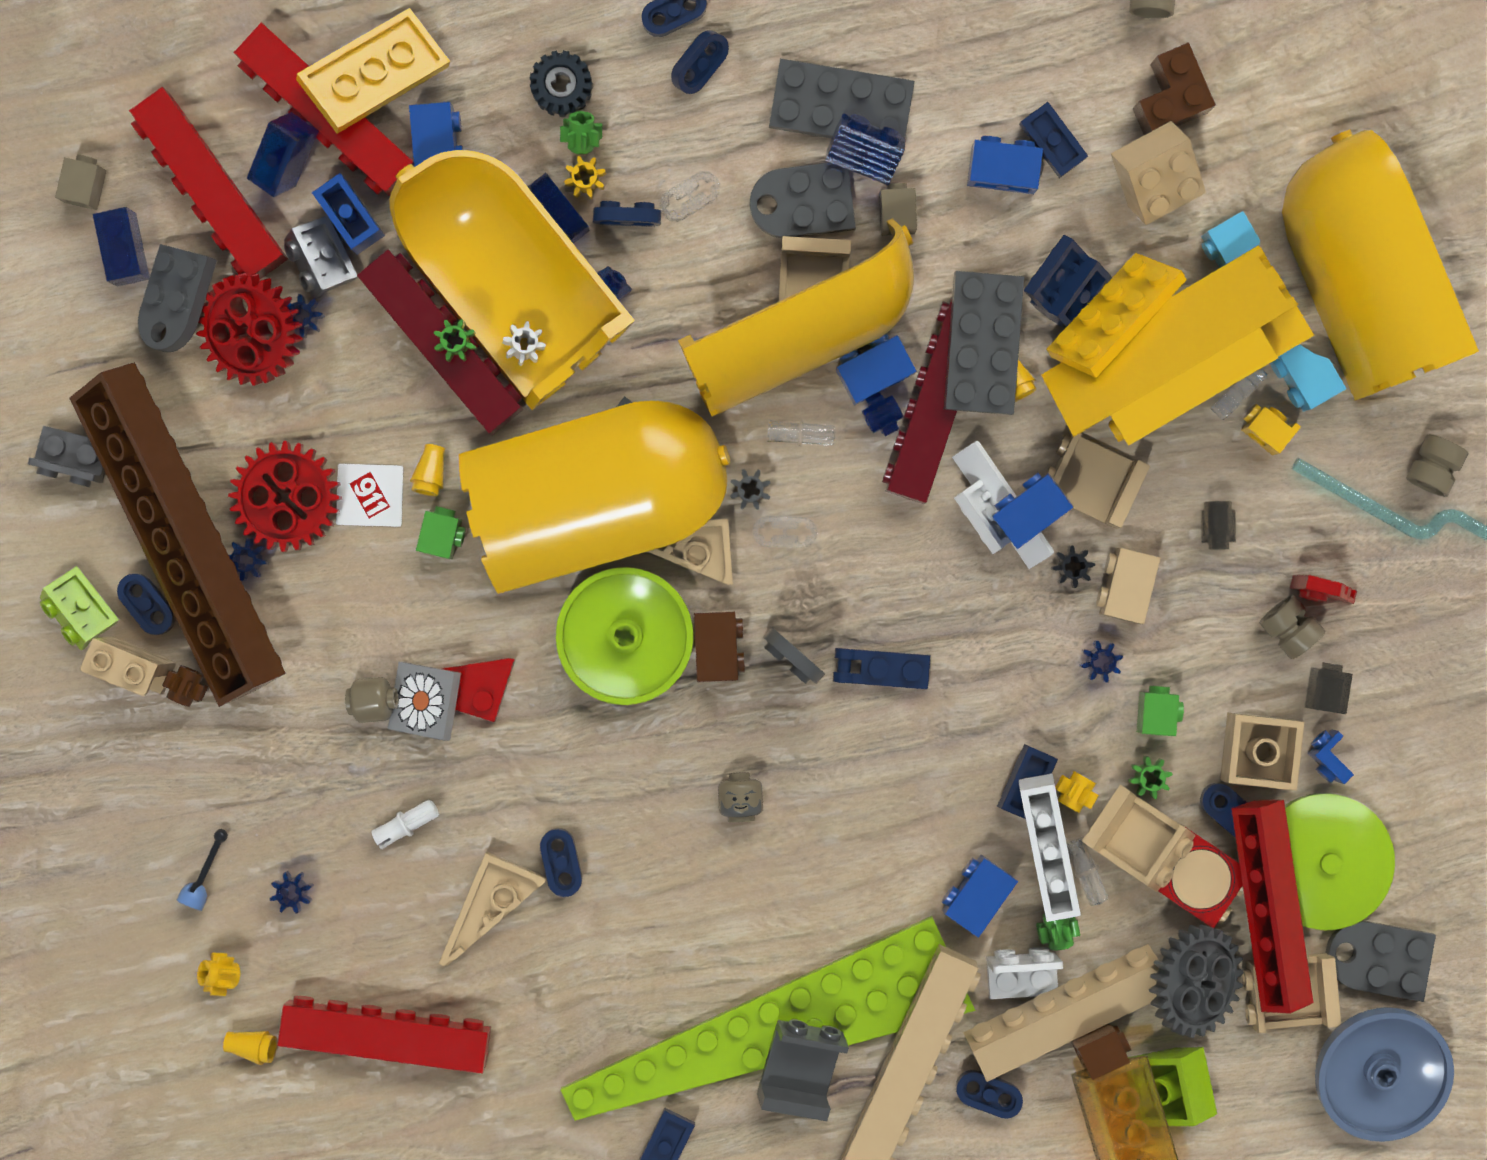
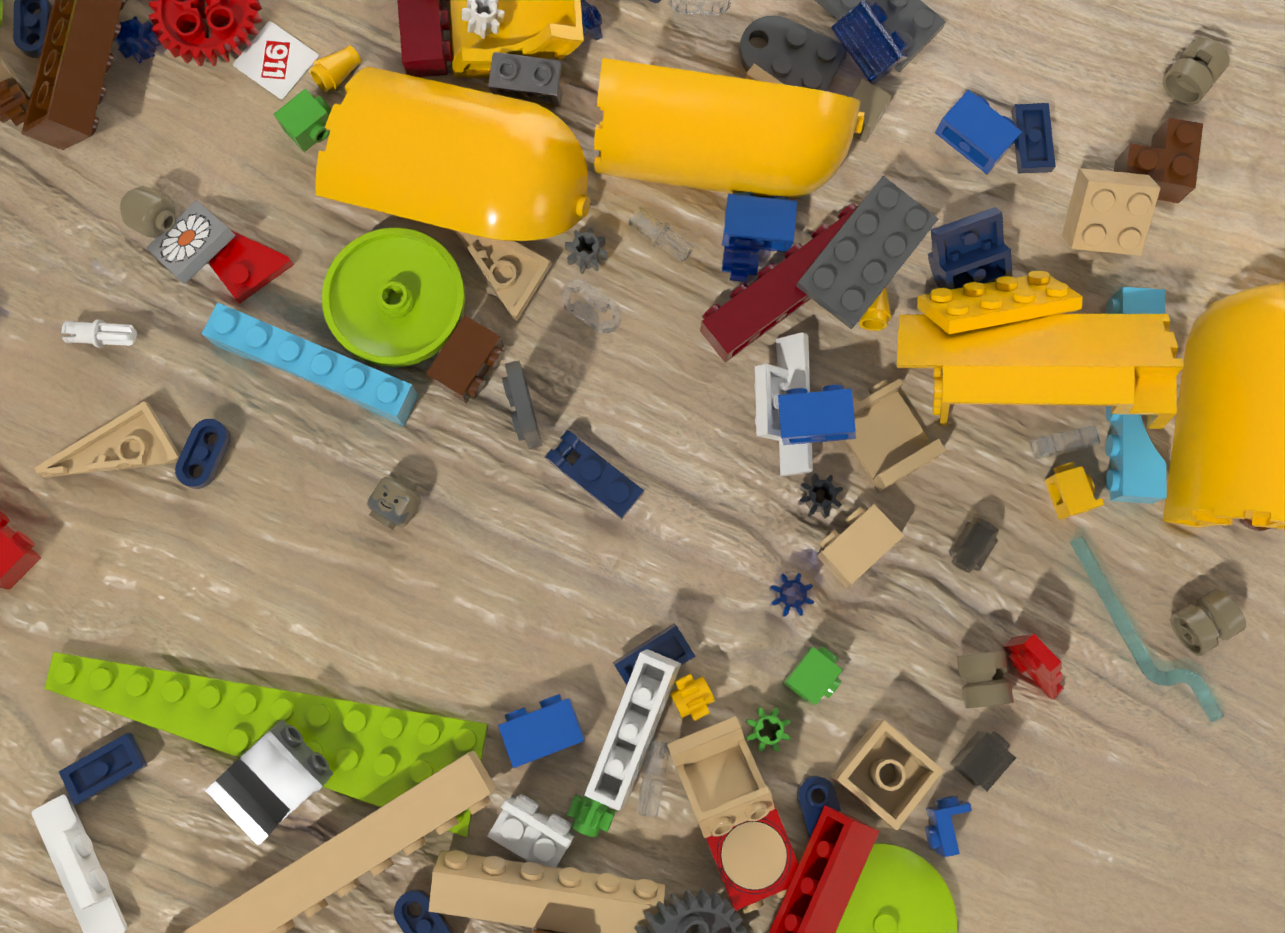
camera: 35 degrees right, 10 degrees down
none -> medium azure arch [202,302,419,426]
none -> flat silver bracket [488,52,562,105]

